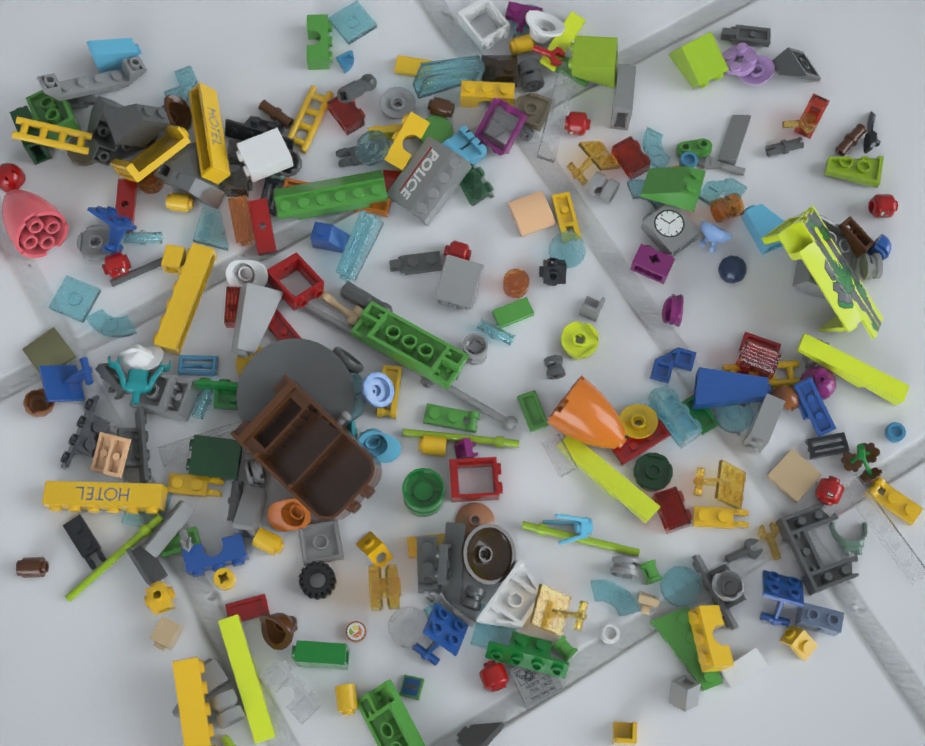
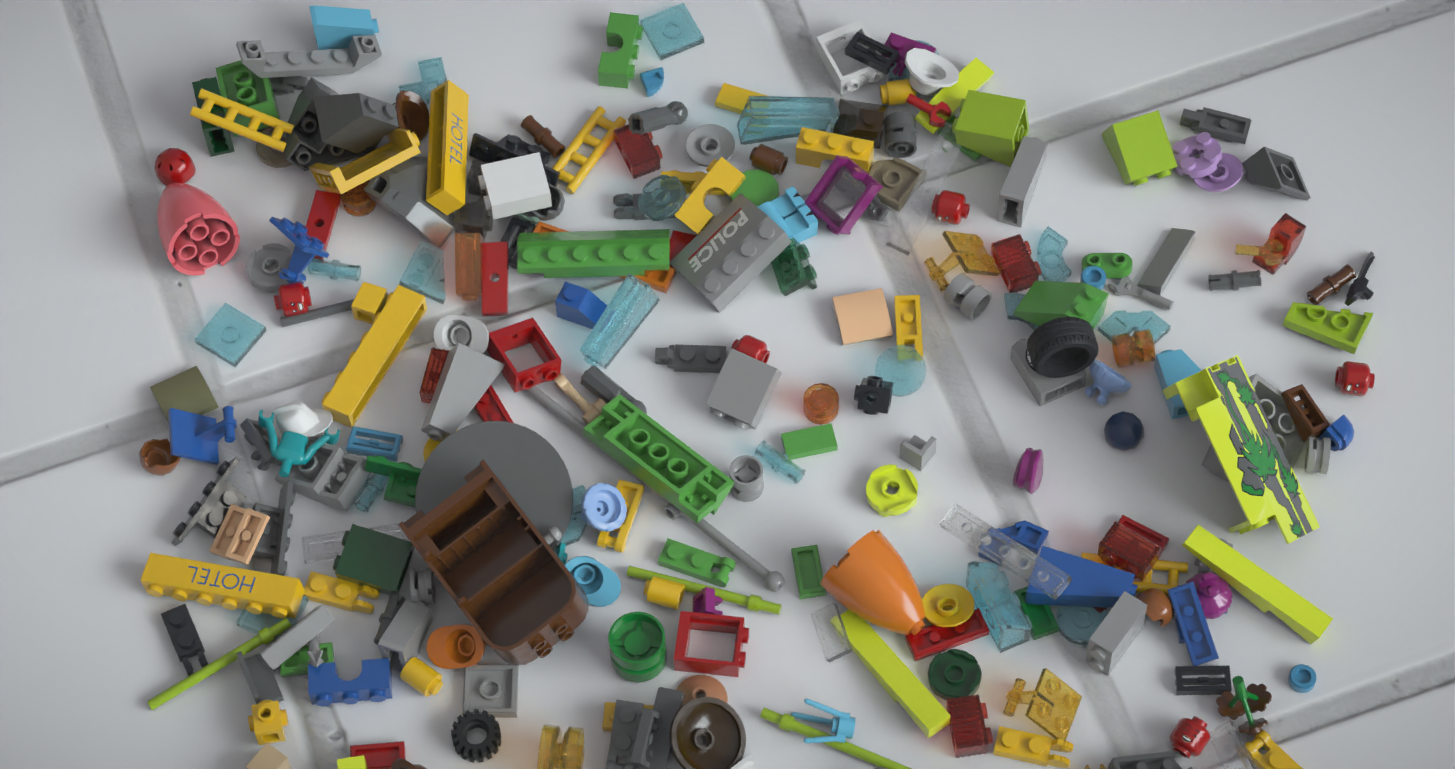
camera: 15 degrees right, 10 degrees down
reddish brown brick [16,557,49,578] -> none
clear light blue tile [85,309,137,338] -> none
yellow brick [166,193,195,212] -> none
yellow wheel [213,568,236,591] -> none
dark grey hair [333,347,364,373] -> none
yellow bracket [356,531,394,570] -> none
dark grey wheel [544,355,566,380] -> none
magenta brick [630,244,675,284] -> none
tan tile [766,448,822,503] -> none
none -> black tile [845,32,900,75]
none -> clear tile [939,503,1072,600]
none -> black tyre [1027,317,1098,378]

